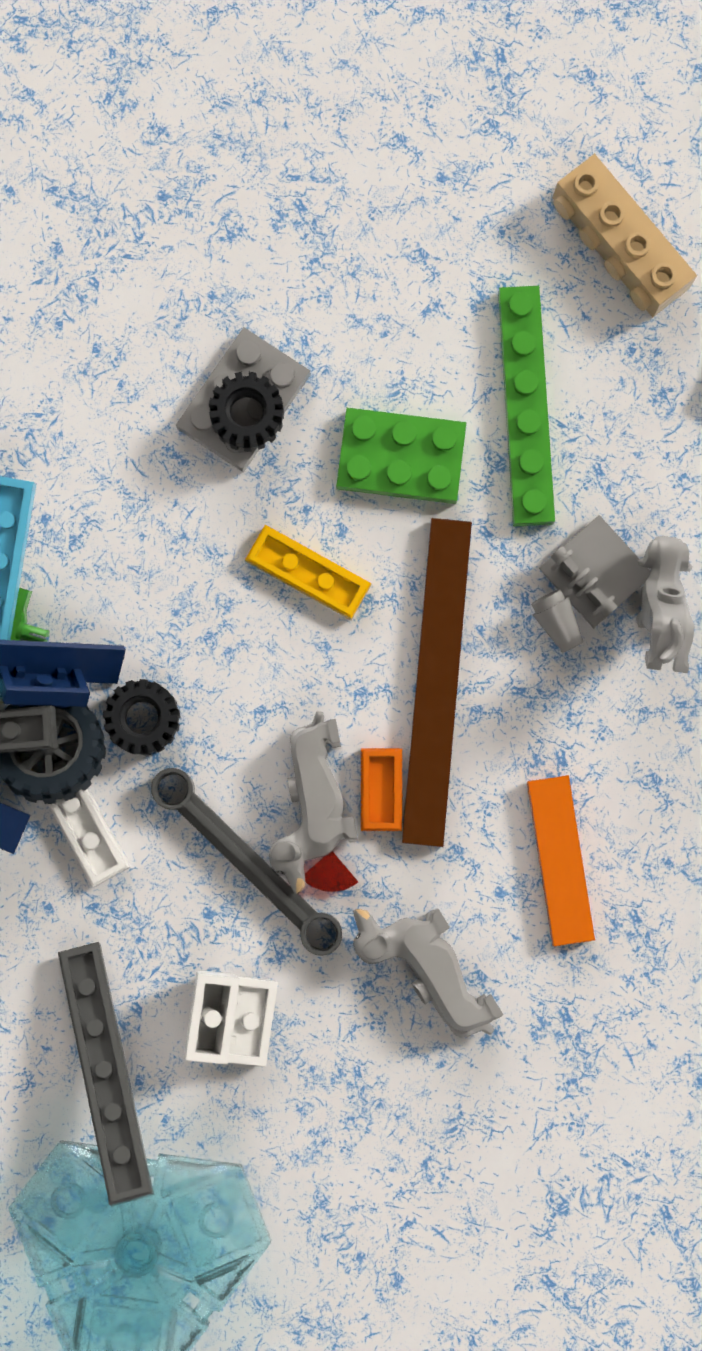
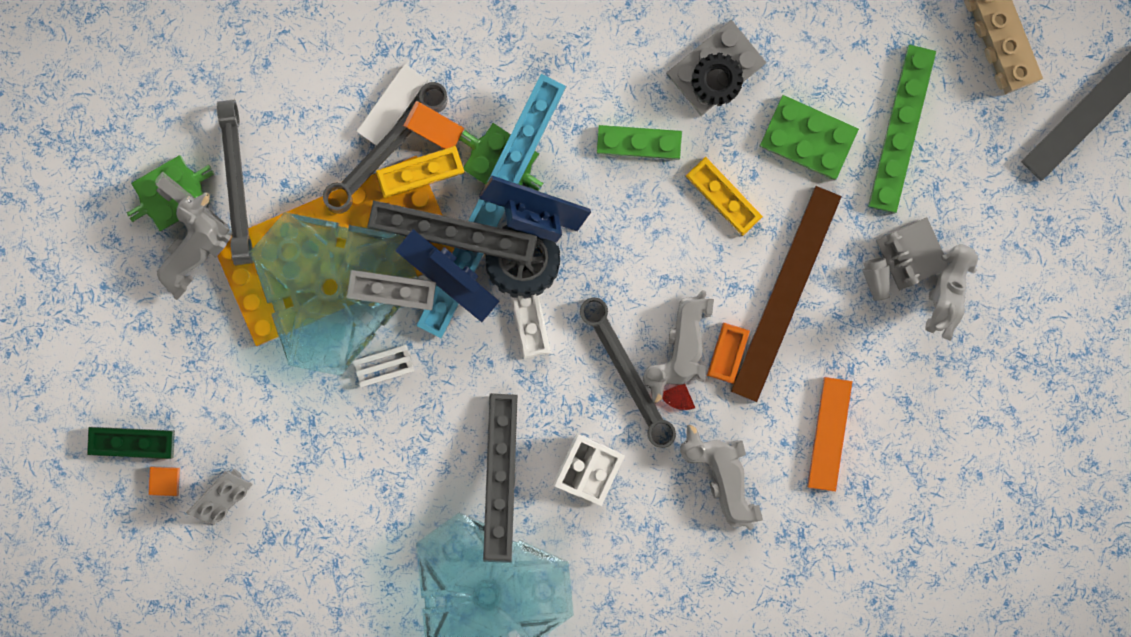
camera: 20 degrees right, 5 degrees up
black tyre [103,679,181,756] -> none
none -> bright green plate [597,125,682,160]

